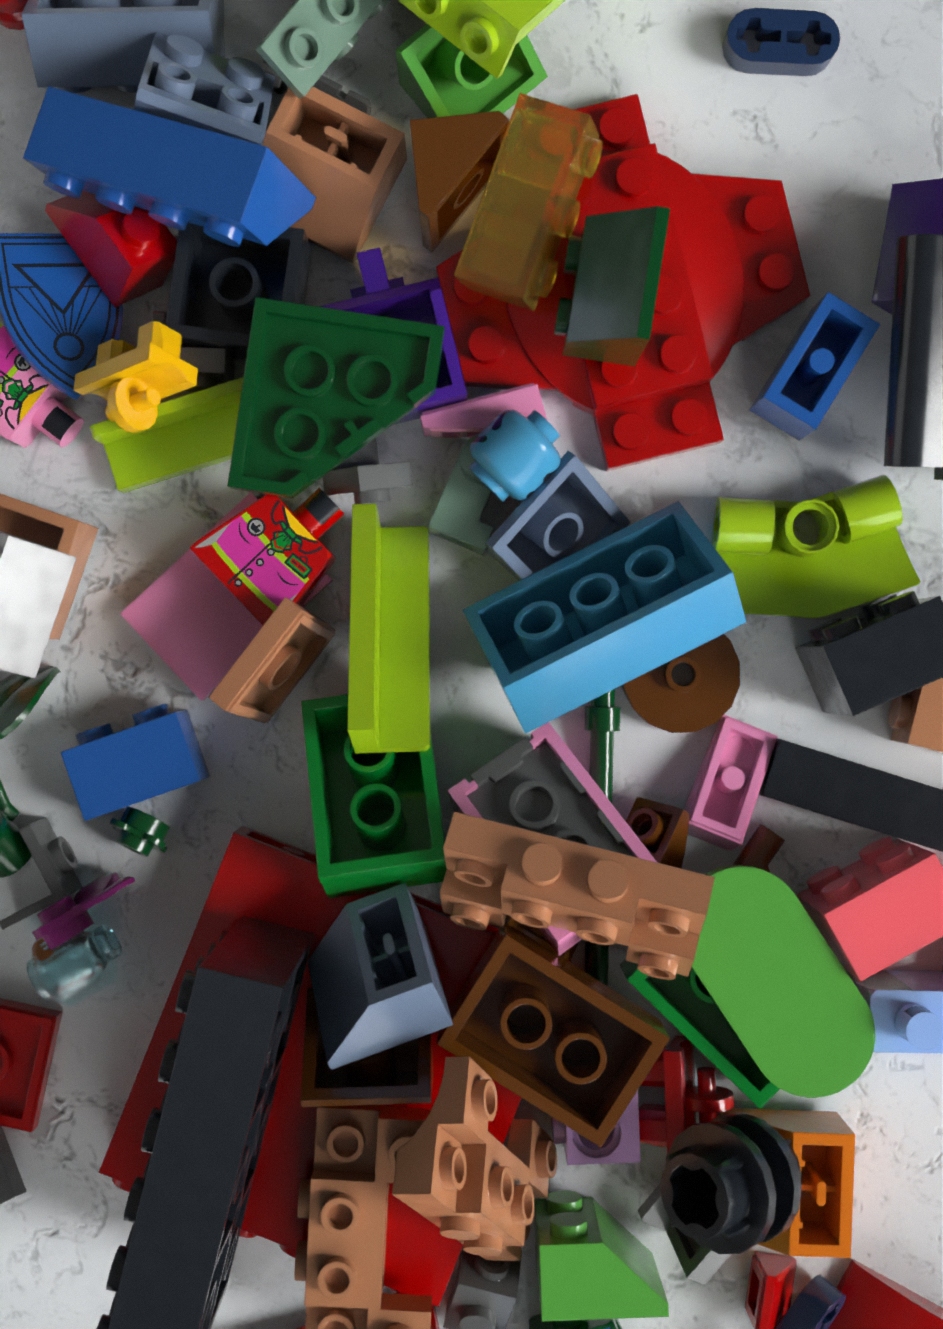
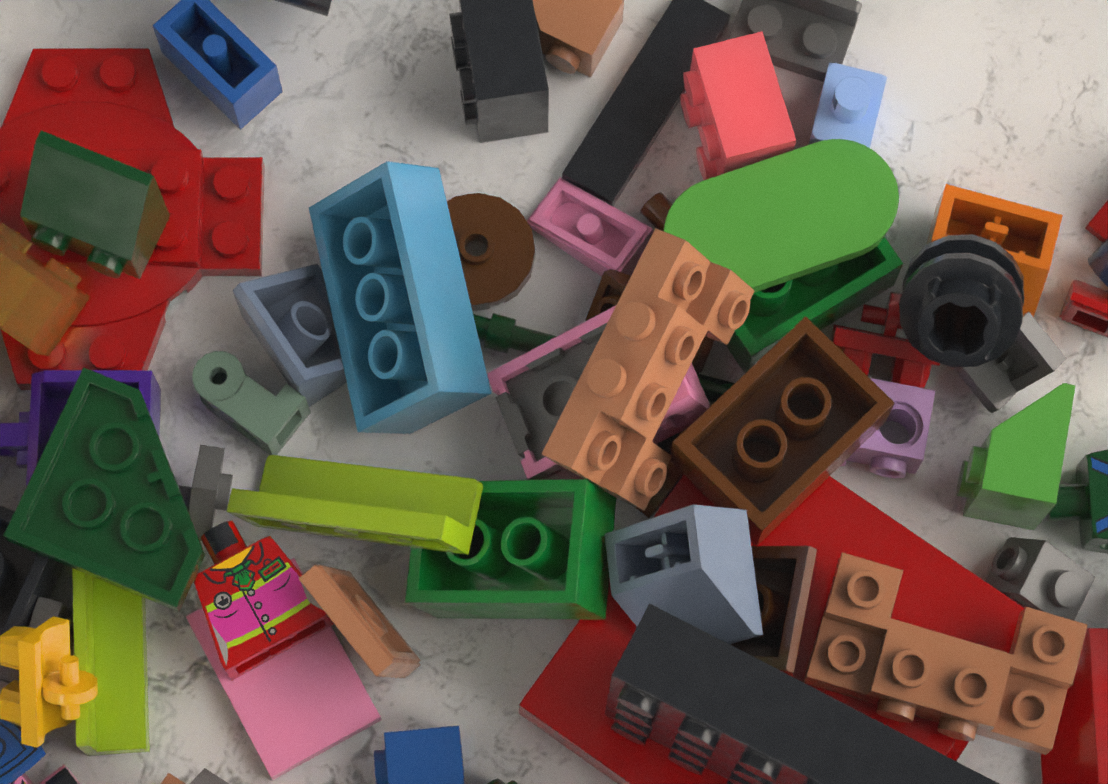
camera: 80 degrees left, 15 degrees down
nougat bracket [392,1056,557,1261] -> none
bright pink slope [420,383,547,438] -> none
dark azure head [469,409,561,502] -> none
lime panel [712,475,921,618] -> none

